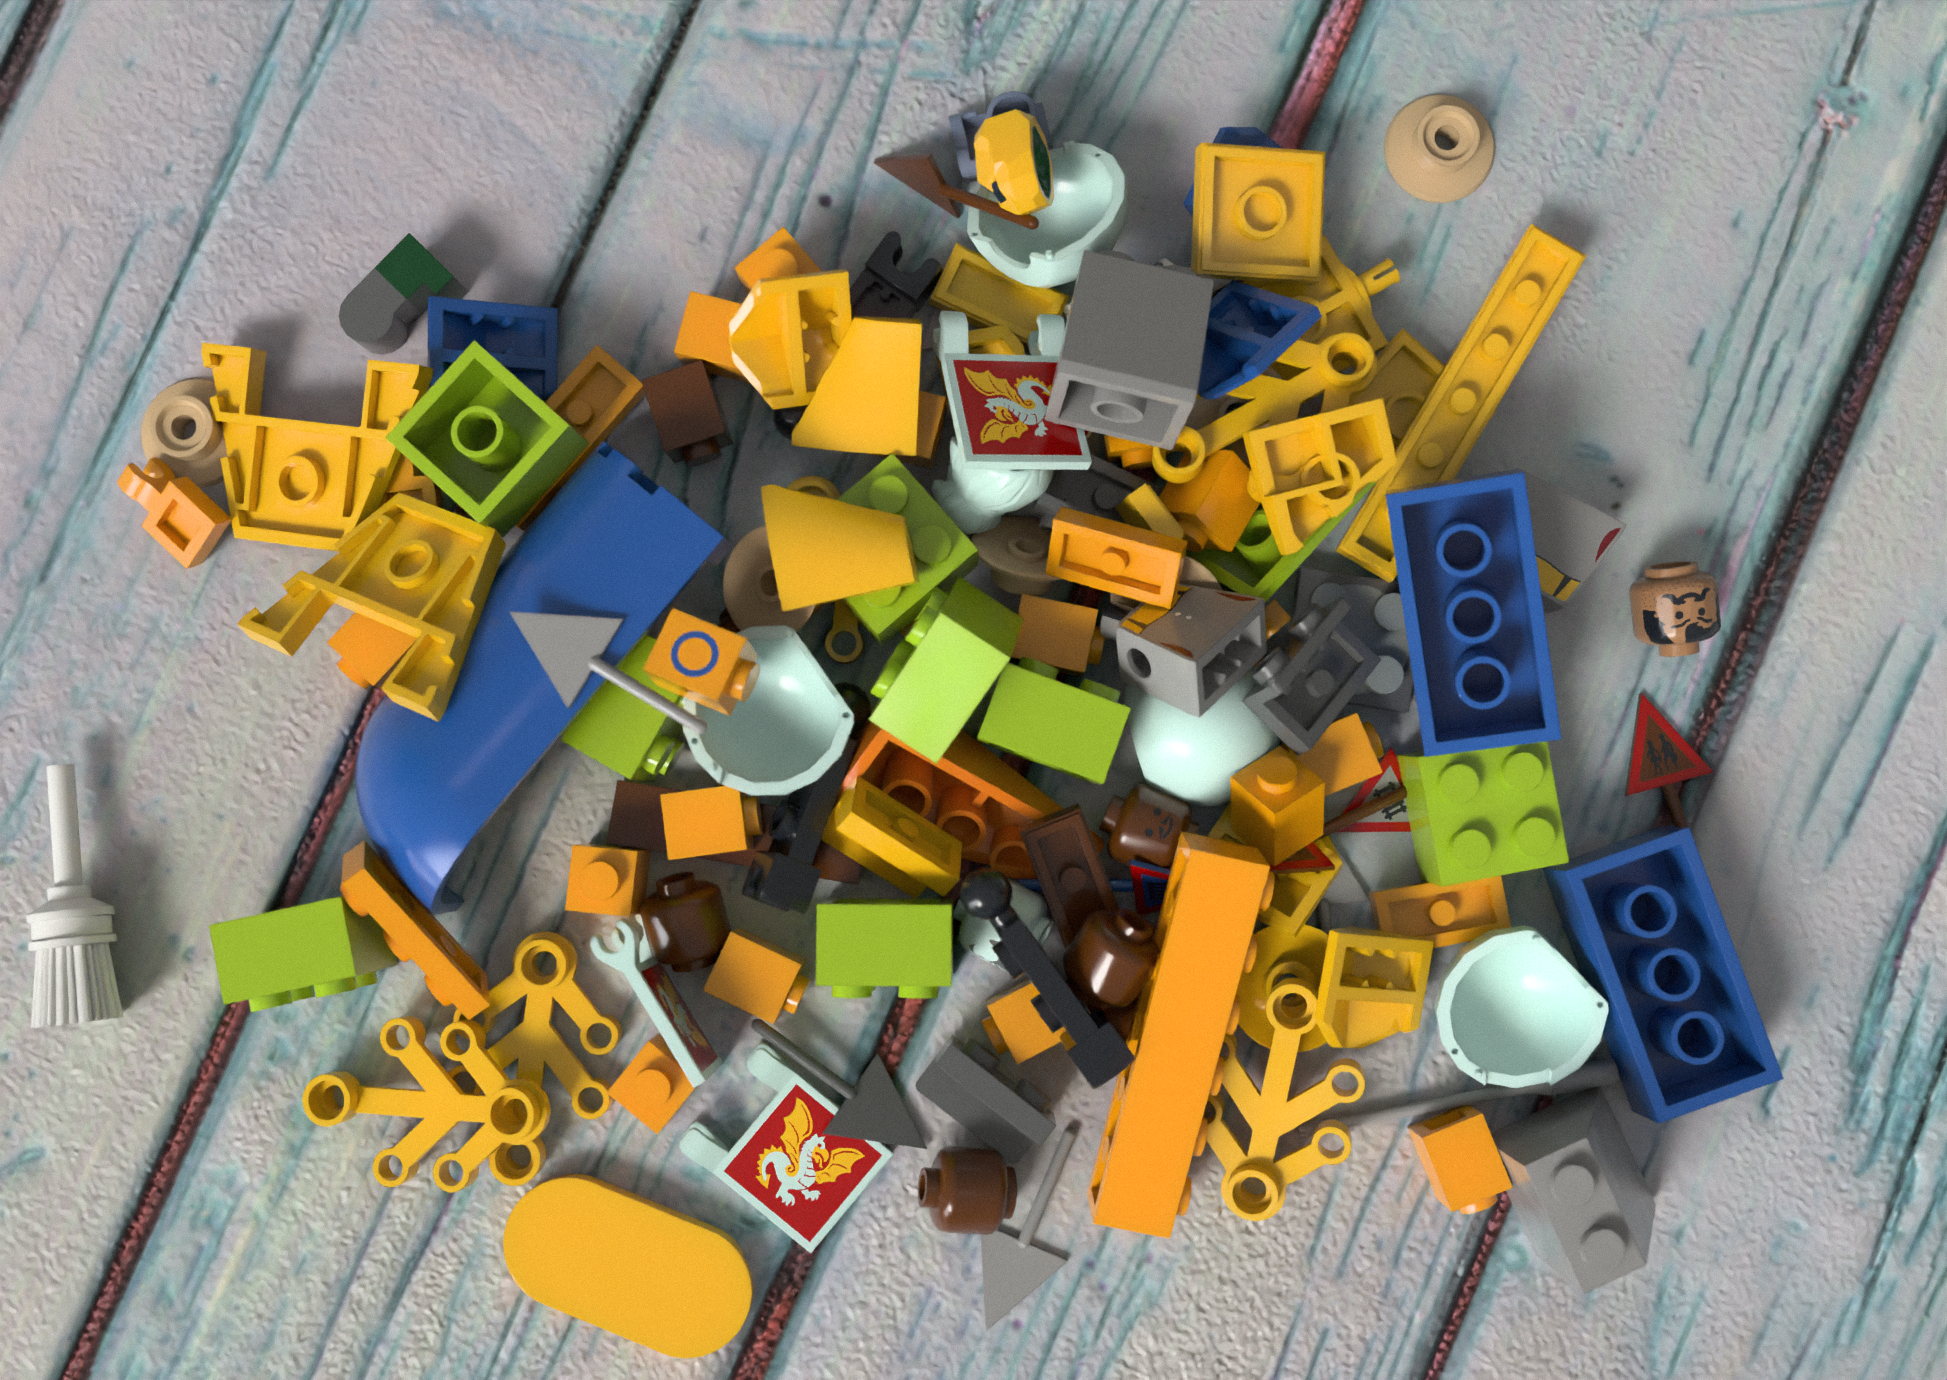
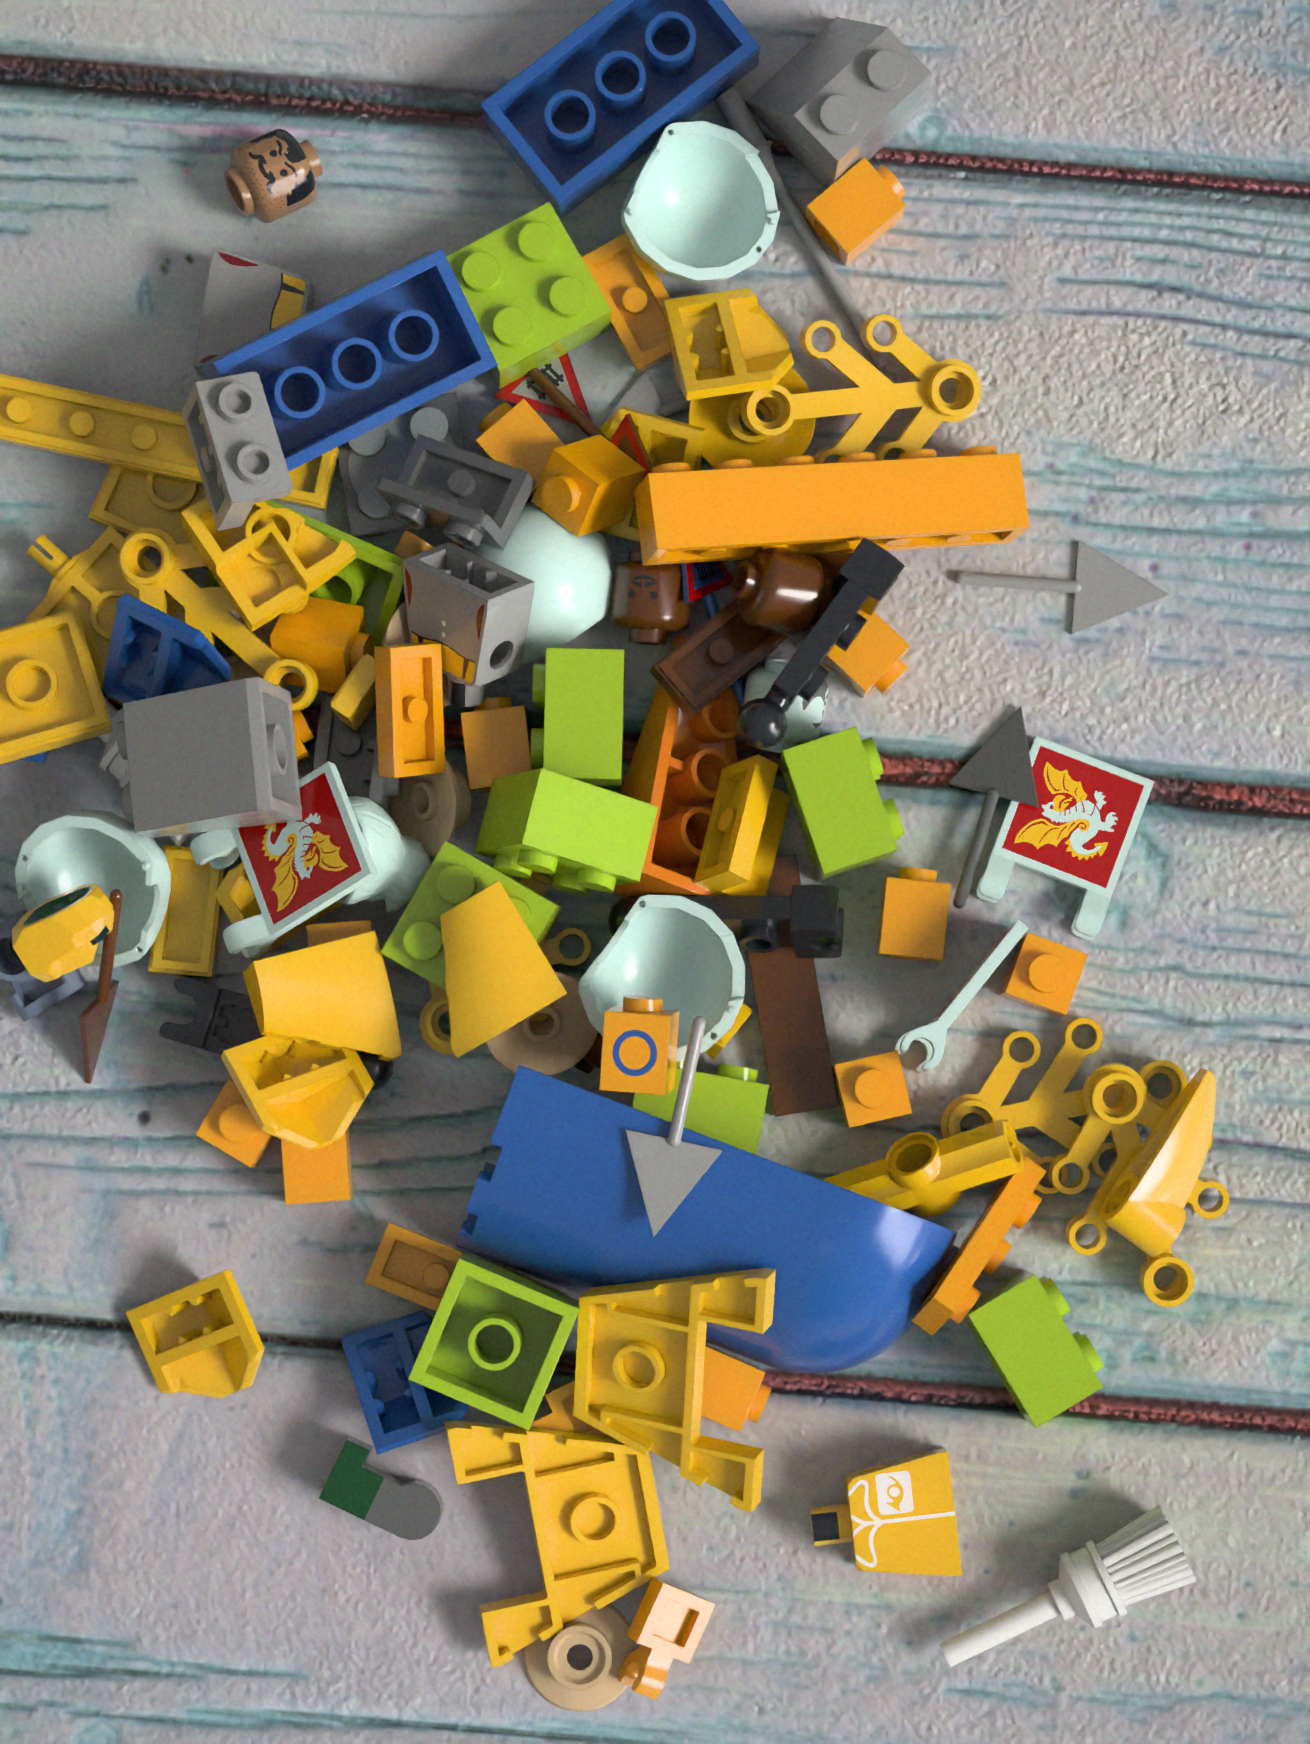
camera: 115 degrees left, 0 degrees up
yellow tile [503,1173,754,1358] -> none
reddish brown head [640,872,731,973] -> none
reddish brown brick [641,360,734,467] -> none
light orange brick [660,786,763,860] -> none
dark grey bracket [916,1034,1057,1164] -> none
reddish brown head [918,1146,1017,1235] -> none
piece [1625,693,1713,827] -> none
none -> yellow slope [125,1268,265,1398]
none -> light grey bracket [182,371,293,531]
none -> yellow torso [810,1447,962,1576]
none -> yellow piece [824,1119,1024,1218]
none -> yellow piece [1099,1068,1216,1257]

